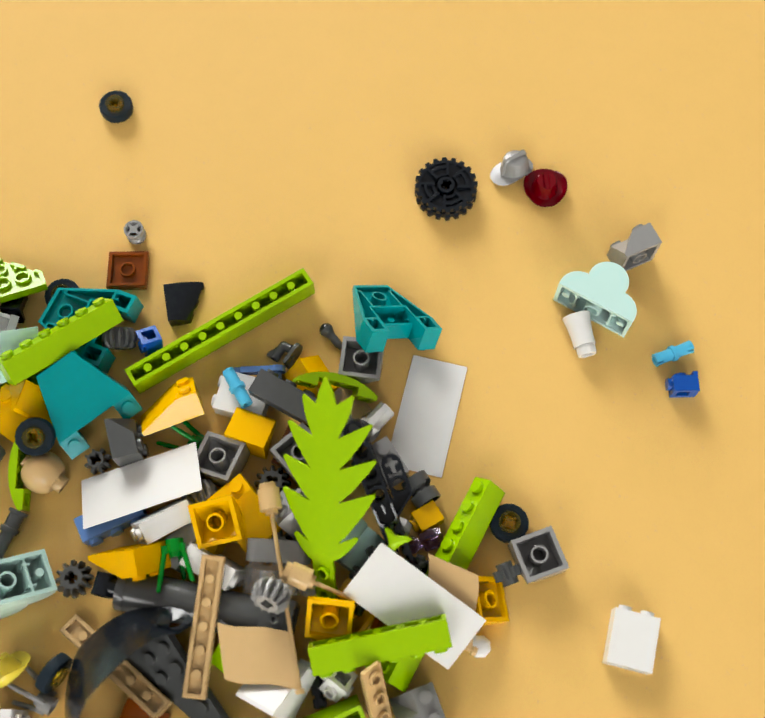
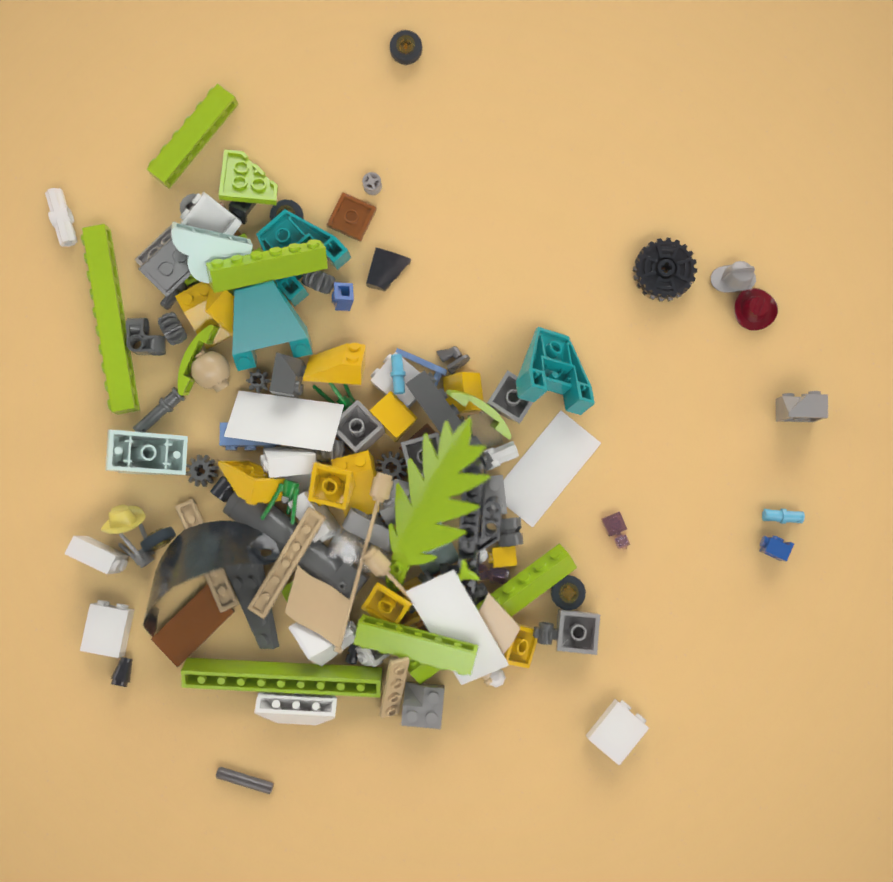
camera: 25 degrees right, 15 degrees up
black wheel [15,417,56,456] -> none
lime brick [124,268,315,394] -> none
light grey gear [251,575,292,614] -> none
dark grey piece [320,323,342,350] -> none
light aqua brick [553,262,637,338] -> none
white plant [562,310,596,358] -> none
none -> plate [601,511,630,550]

